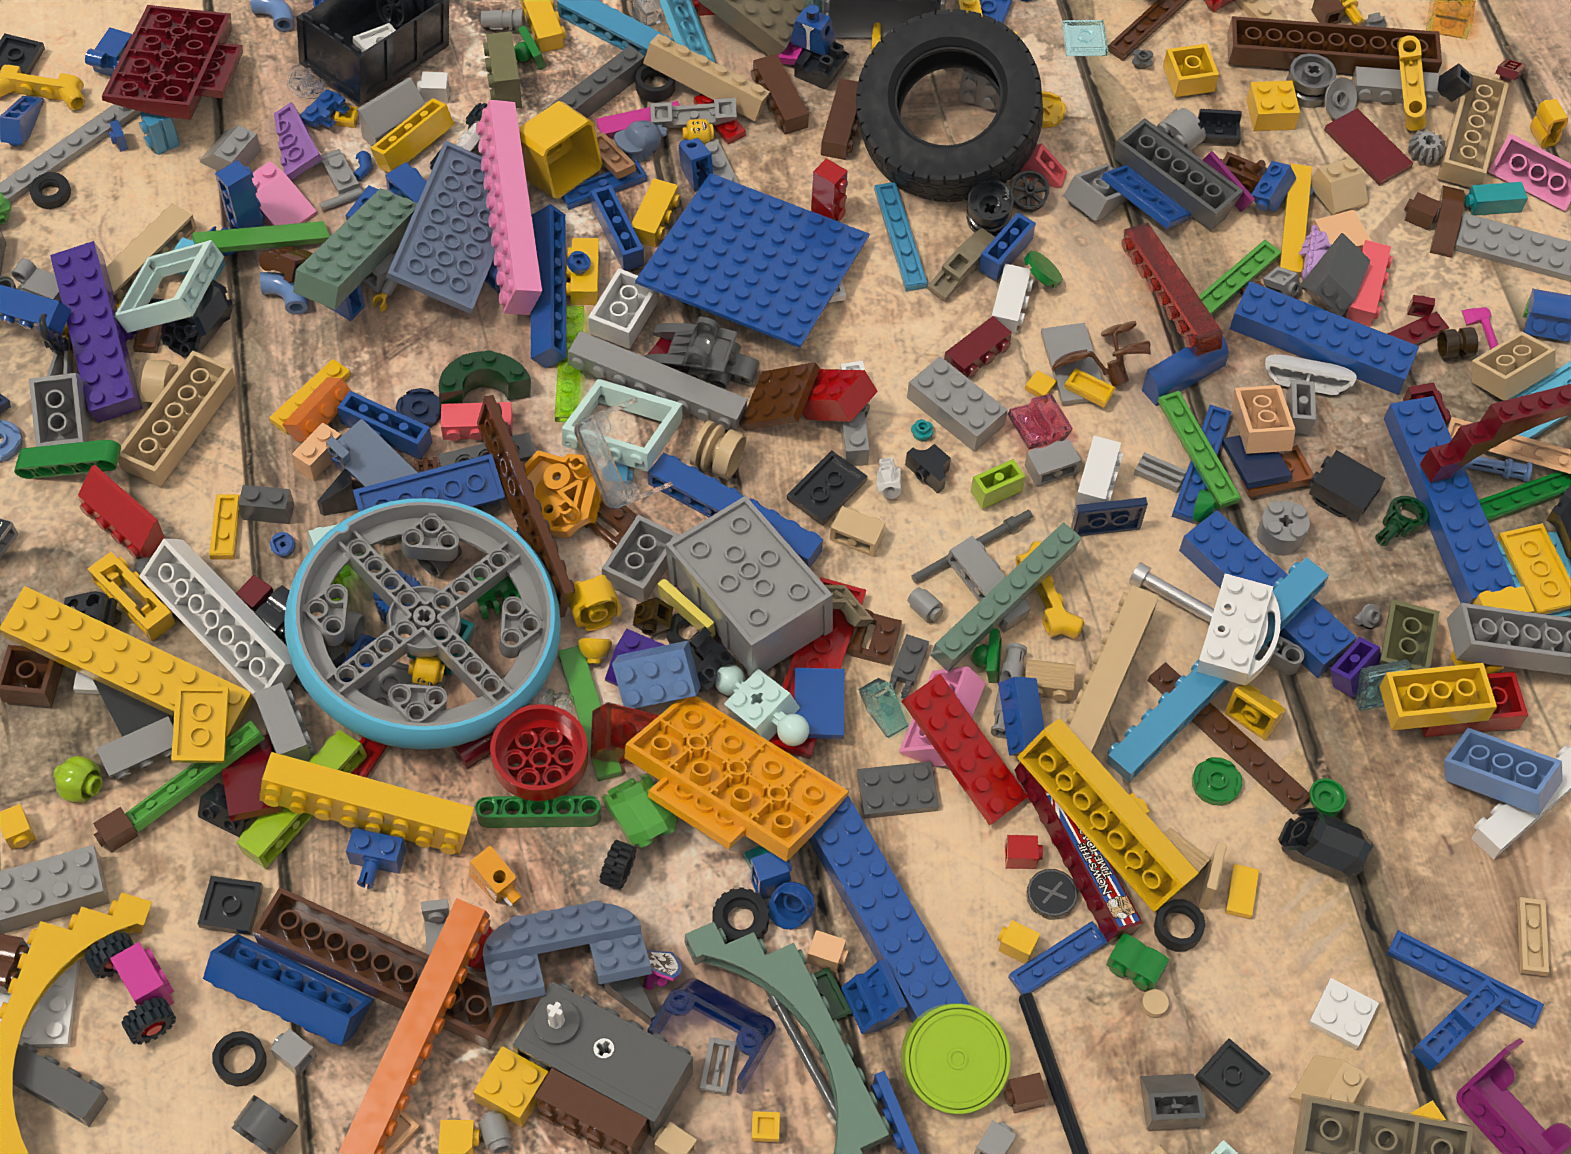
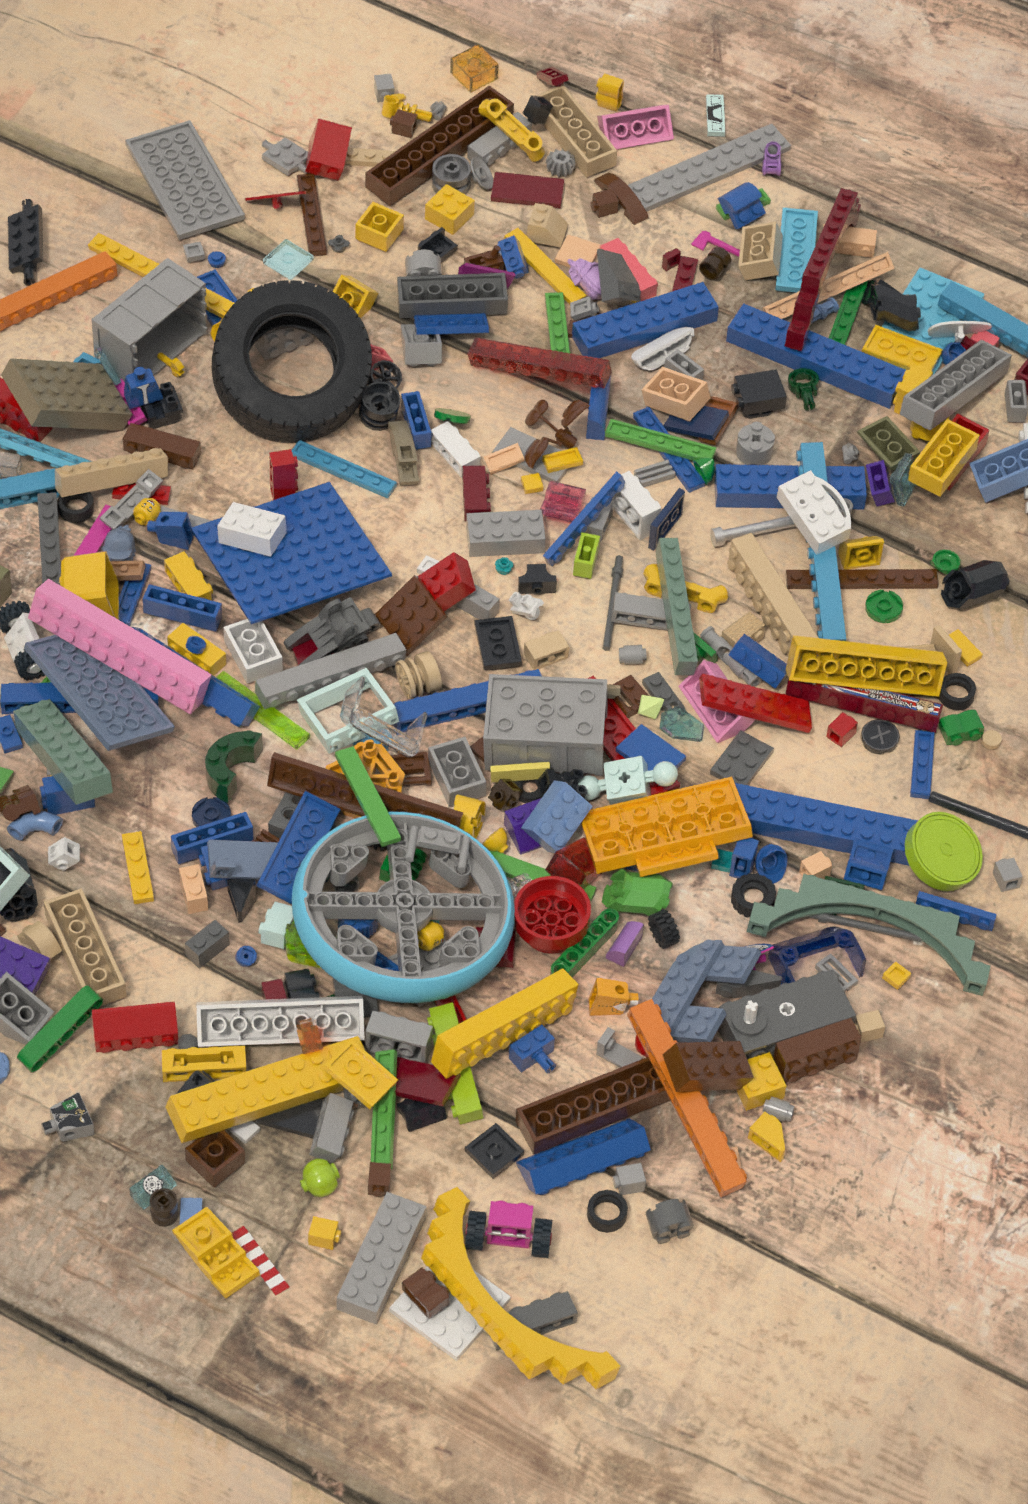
camera: 50 degrees left, 5 degrees down
yellow tile [209,494,240,560] -> none
orange brick [282,377,352,442] -> none
coral brick [441,402,513,441] -> none
reddish brown brick [821,78,858,160] -> none
yellow brick [997,920,1040,964] -> none
reddish brown brick [1004,1072,1048,1113] -> none
dark red bracket [1403,382,1451,426] -> none
teal brick [1465,182,1528,216] -> none
none -> white brick [48,837,80,871]
none -> white brick [217,502,286,557]
none -> clear orange brick [296,1018,323,1054]
none -> yellow slope [333,274,379,318]
none -> bright green tile [335,746,401,847]
none -> light grey plate [405,826,470,872]
none -> light nougat tile [484,443,525,475]
none -> blue plate [543,471,626,566]
none -> medium lavender brick [606,921,644,967]
none -> yellowish green slope [638,695,664,720]
none -> reddish brown brick [663,1041,754,1092]

